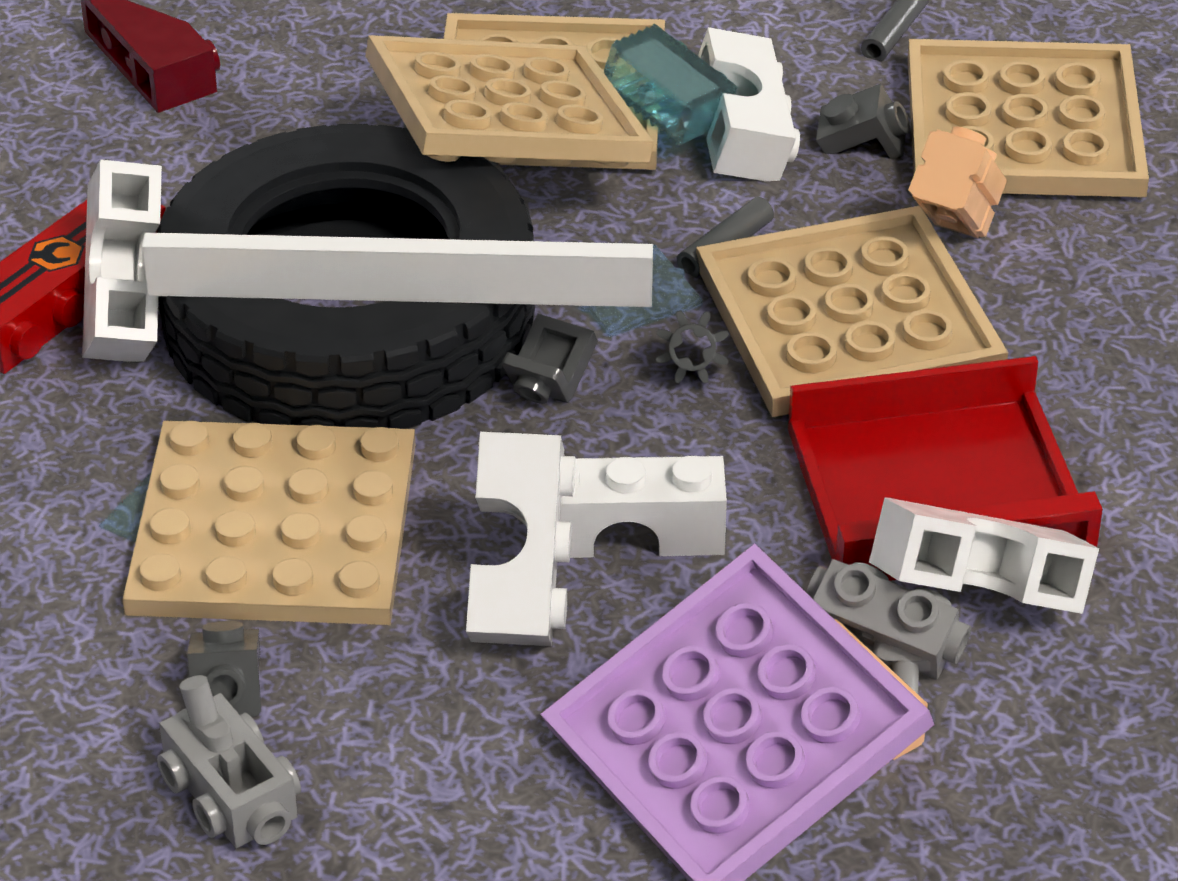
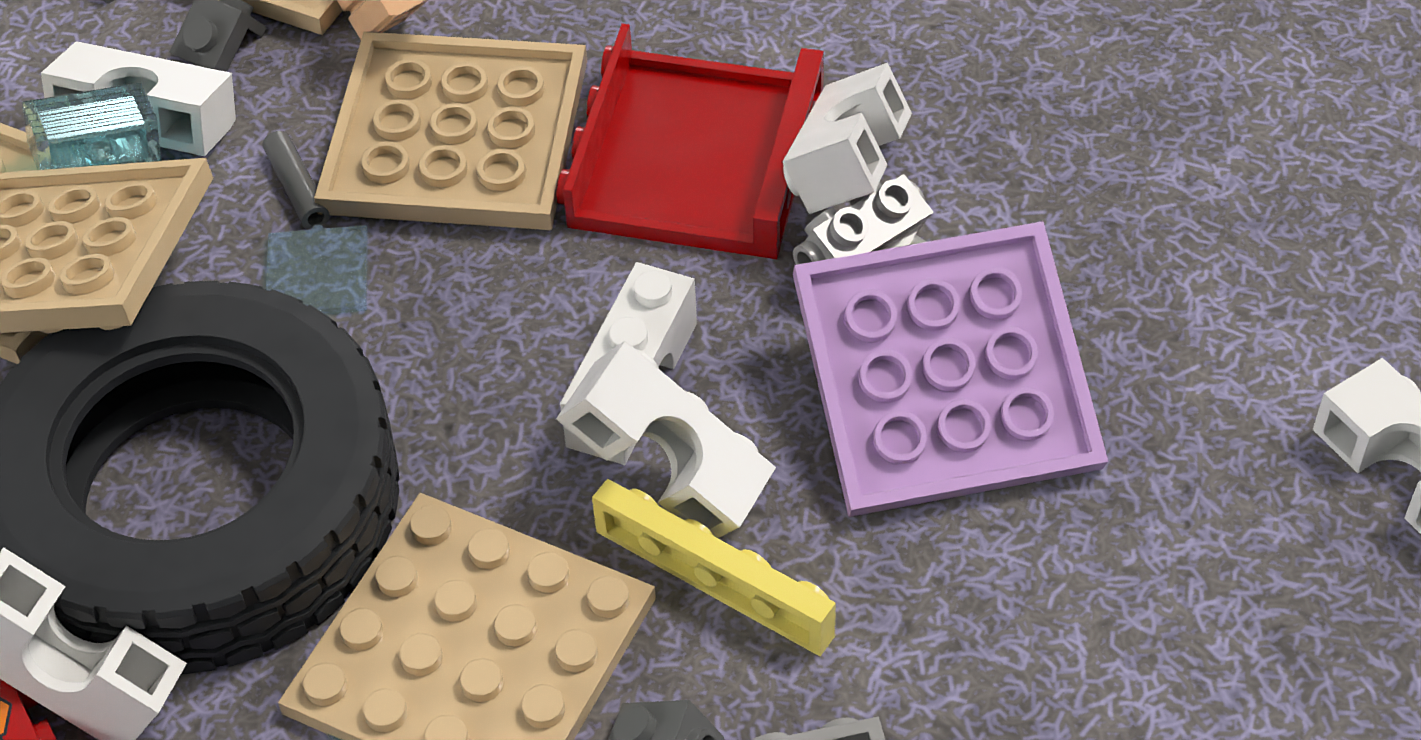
camera: 65 degrees left, 10 degrees up
white tile [142,233,653,307] -> none
dark grey bracket [501,313,598,404] -> none
dark grey gear [656,310,729,384] -> none
none -> light yellow plate [592,479,836,657]

